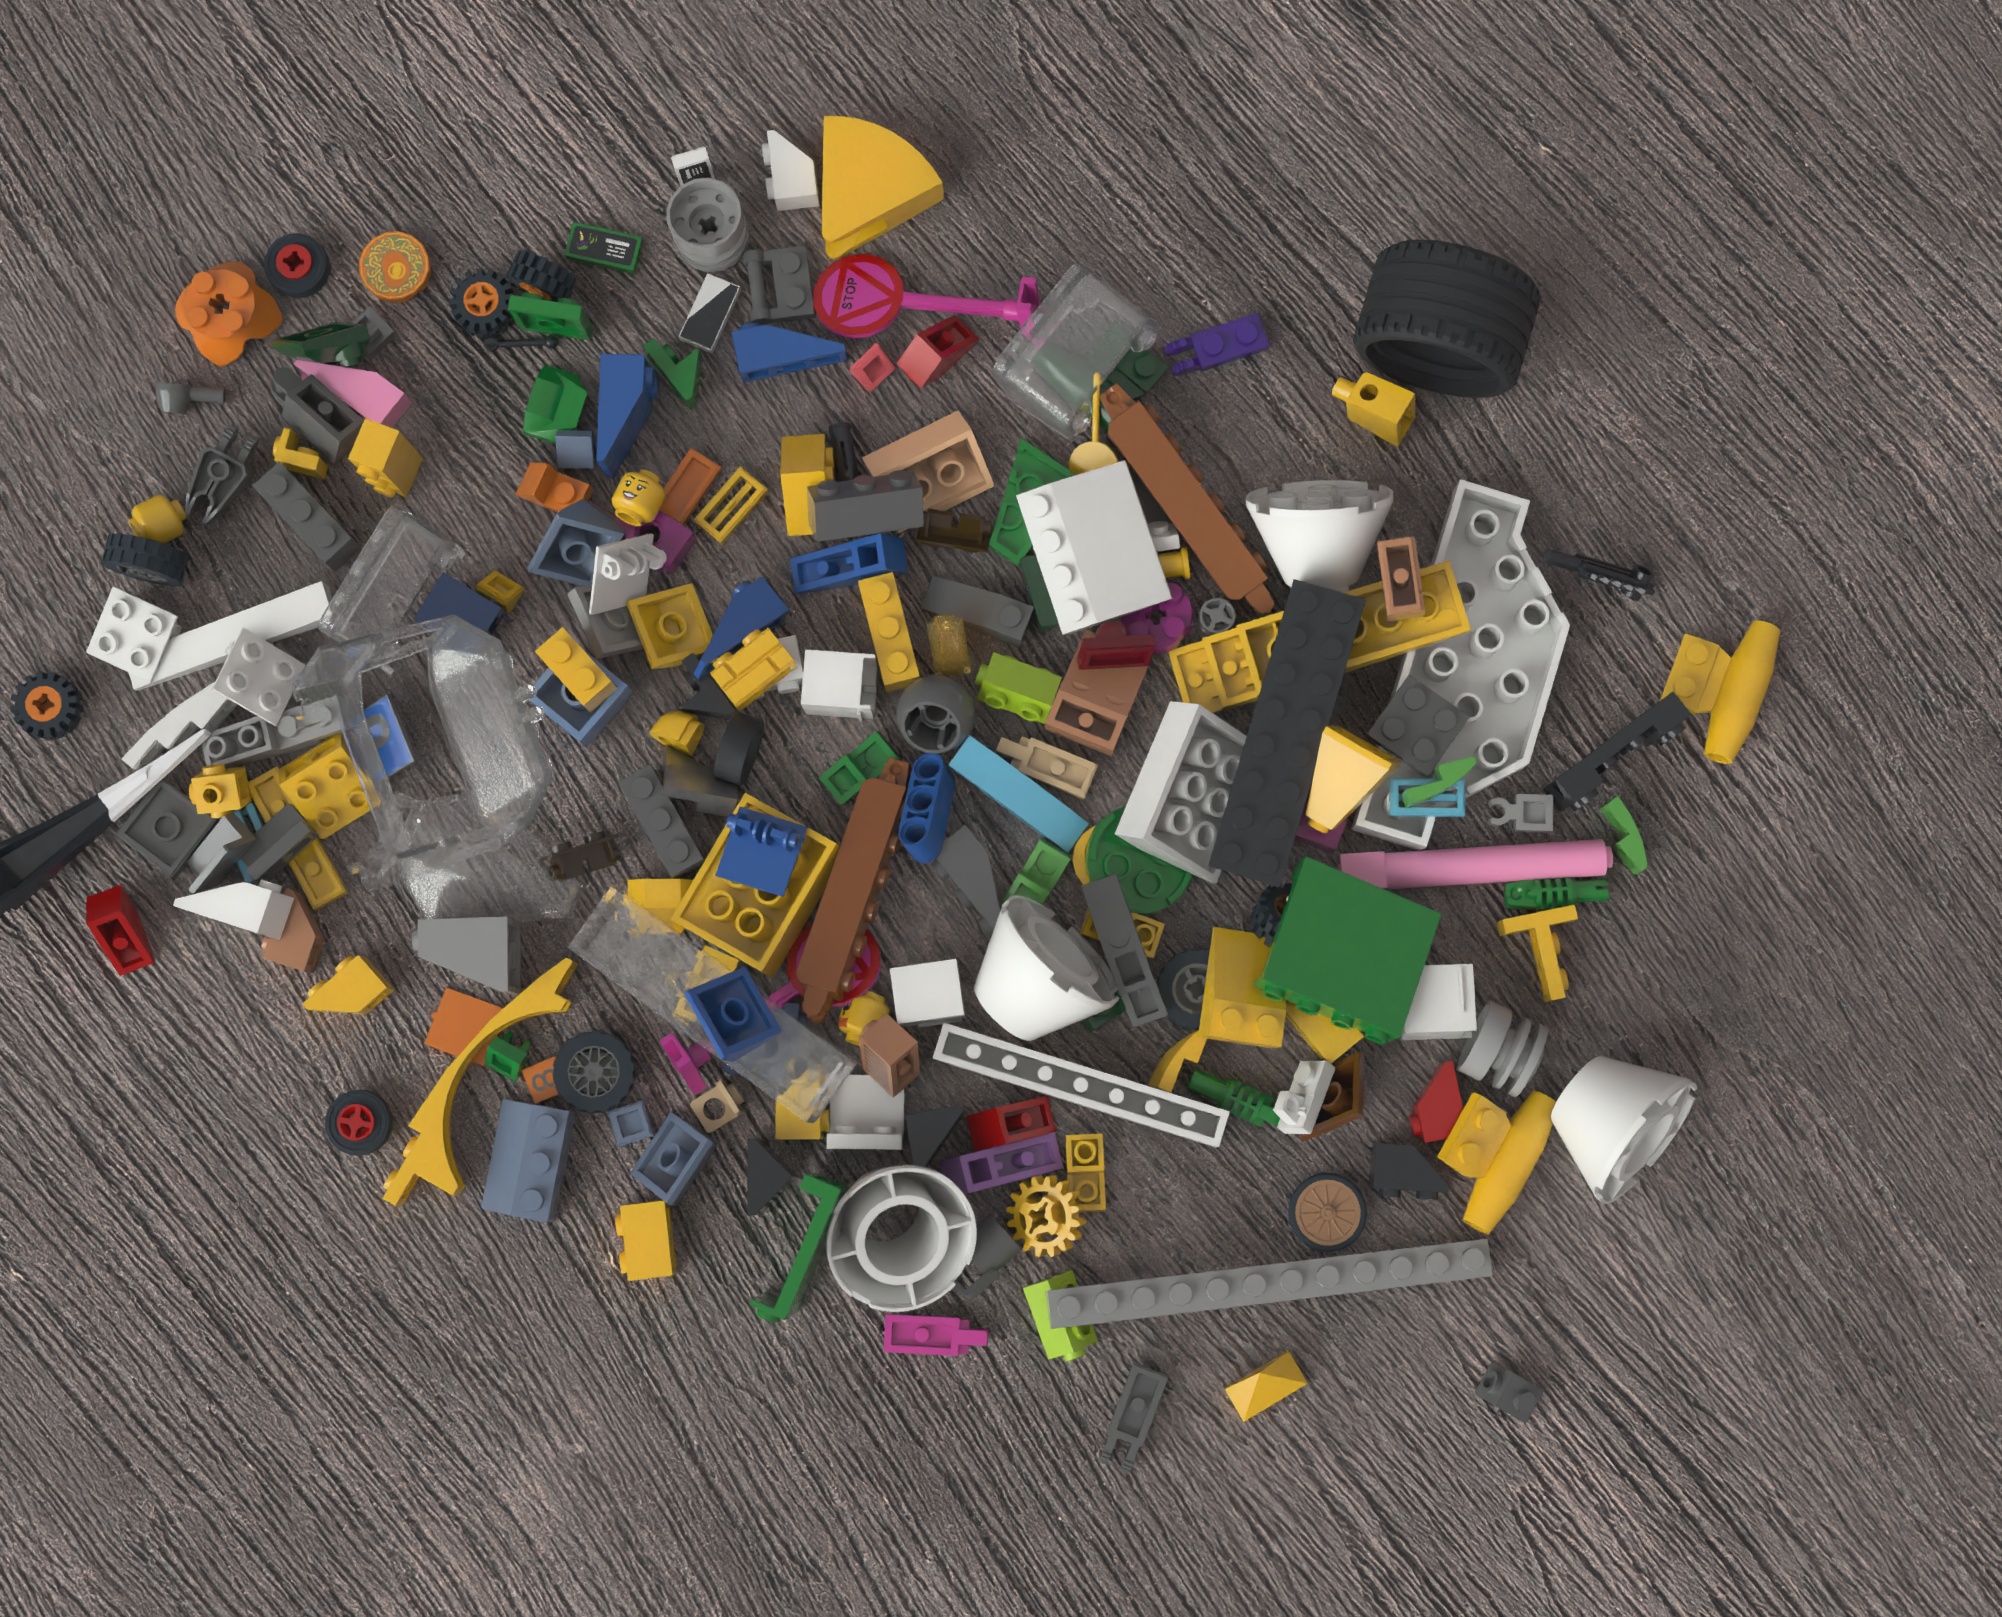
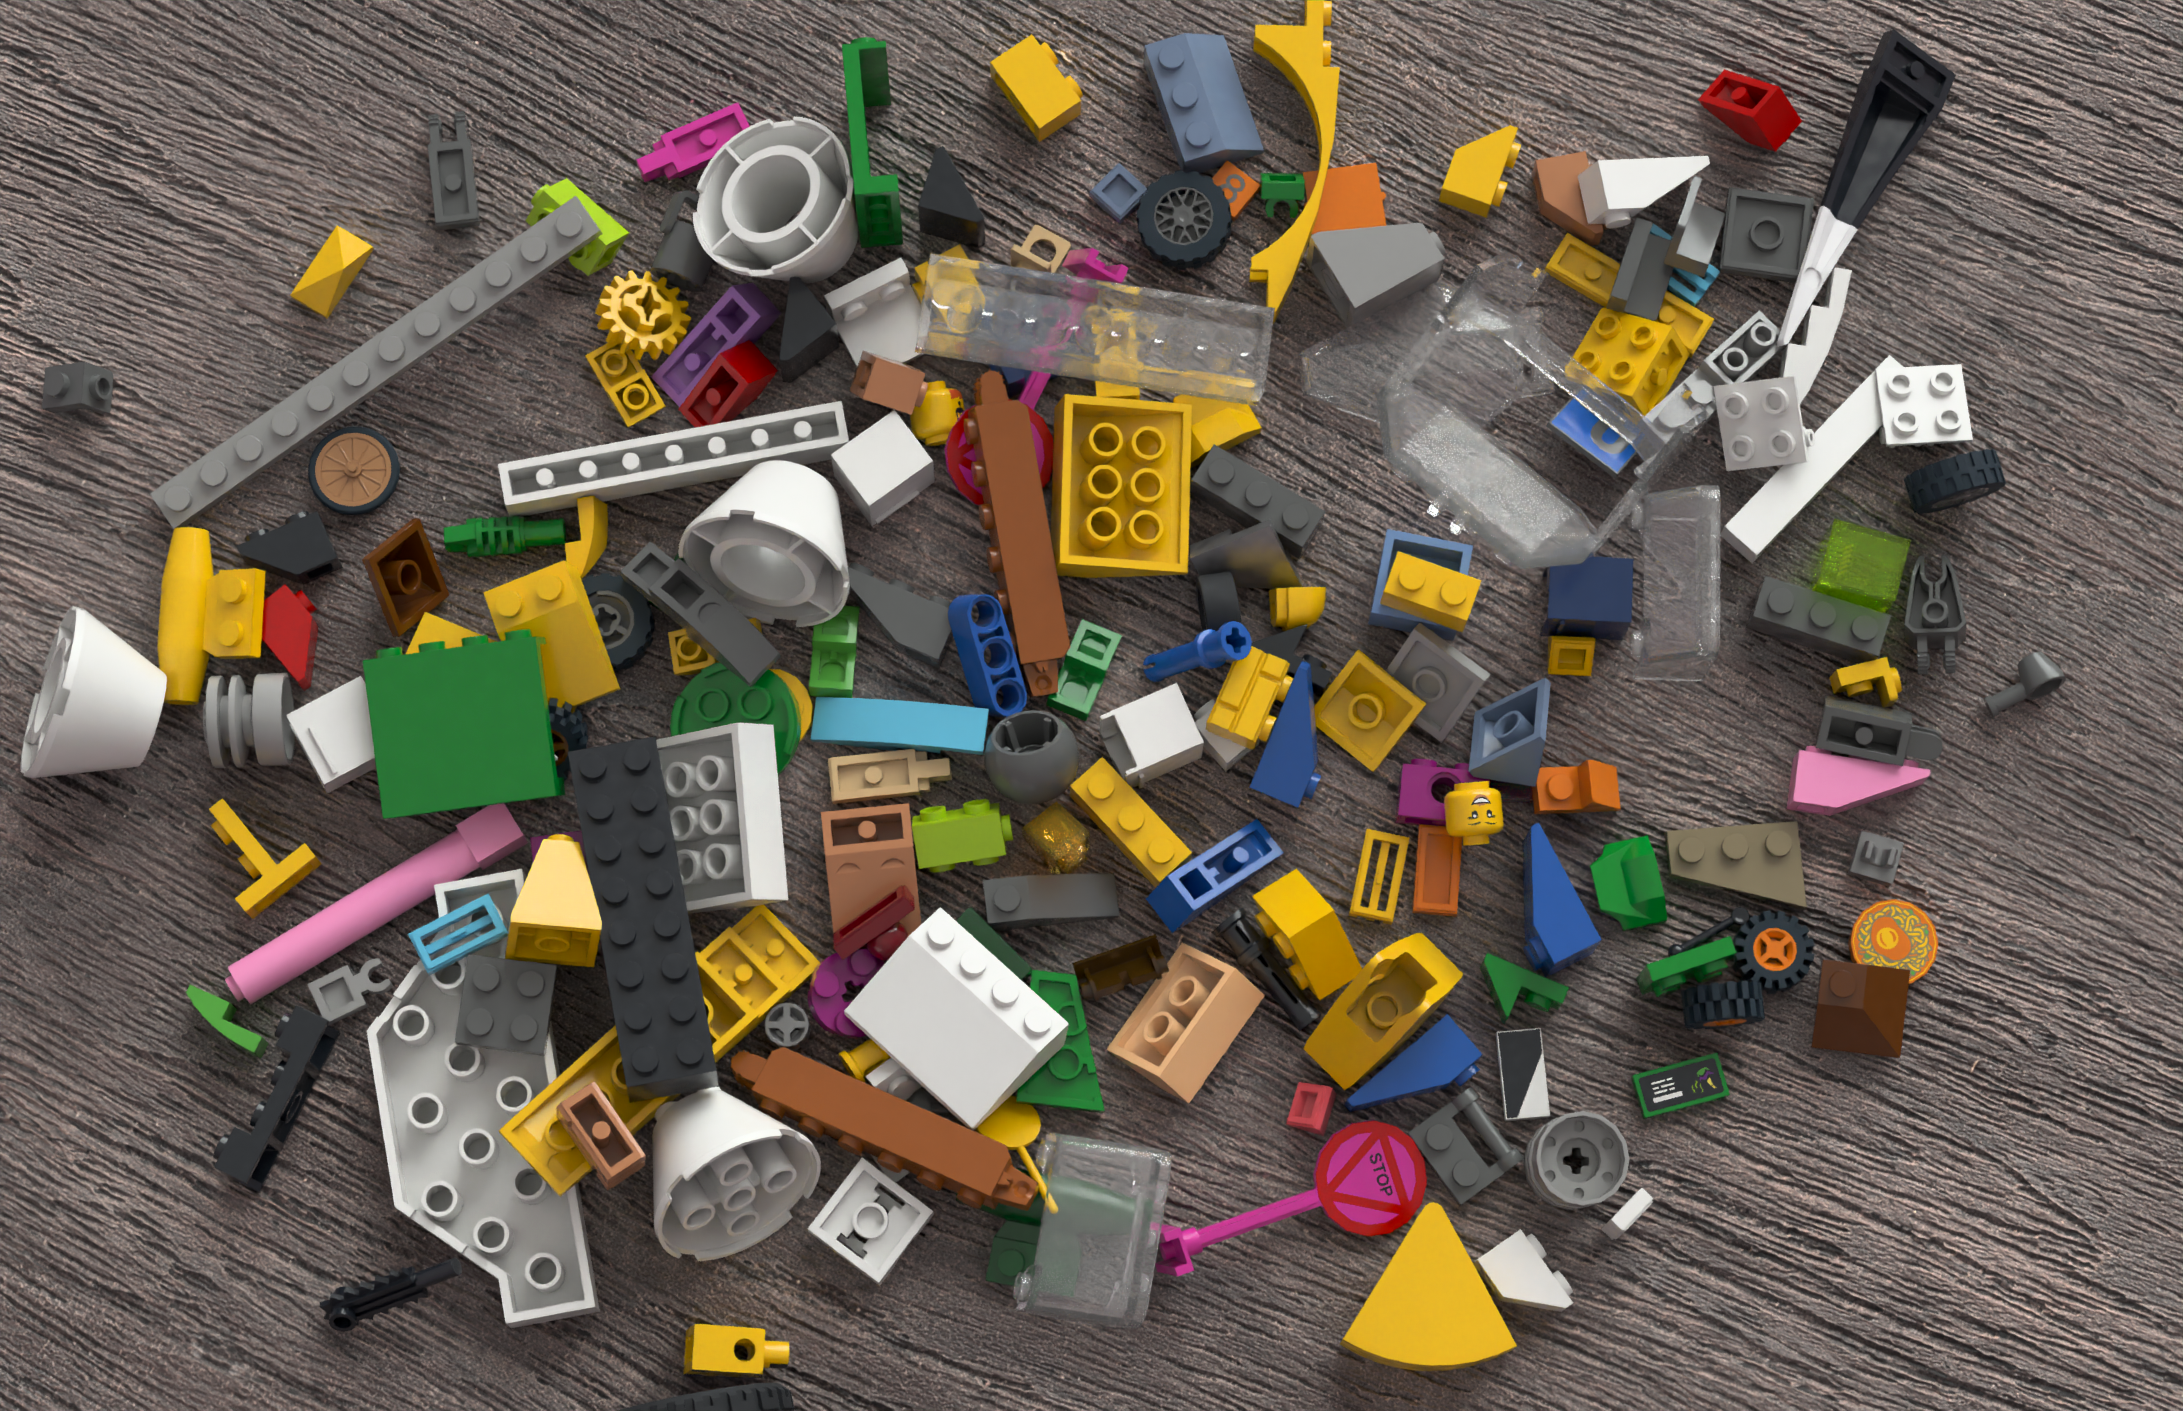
camera: 145 degrees right, 5 degrees down
black wheel [10,672,83,740] -> none
yellow head [128,494,187,544] -> none
orange brick [175,261,284,367] -> none
yellow brick [189,763,252,818] -> none
black wheel [264,233,330,298] -> none
dark green slope [271,322,370,367] -> none
black wheel [325,1090,393,1156] -> none
yellow brick [348,418,423,498] -> none
dark brown hinge [540,830,621,882] -> none
sand blue tile [555,430,596,469] -> none
white hinge [589,533,667,615] -> none
sand blue slope [630,1112,719,1206] -> none
blue slope [684,967,782,1062] -> none
blue hinge [715,806,808,897] -> none
dark grey brick [807,470,924,542] -> none
red slope [896,315,980,388] -> none
dark purple hinge [1164,313,1269,376] -> none
white hinge [1273,1061,1335,1134] -> none
bright green slope [1401,756,1477,808] -> none
green hinge [1503,877,1609,911] -> none
yellow plate [1660,620,1780,764] -> none
none -> white brick [808,1158,934,1286]
none -> blue pin [1143,621,1252,682]
none -> yellow piece [1303,933,1463,1090]
none -> dark tan wing [1665,821,1807,910]
none -> clear neon green piece [1810,519,1911,614]
none -> reddish brown slope [1811,959,1910,1058]

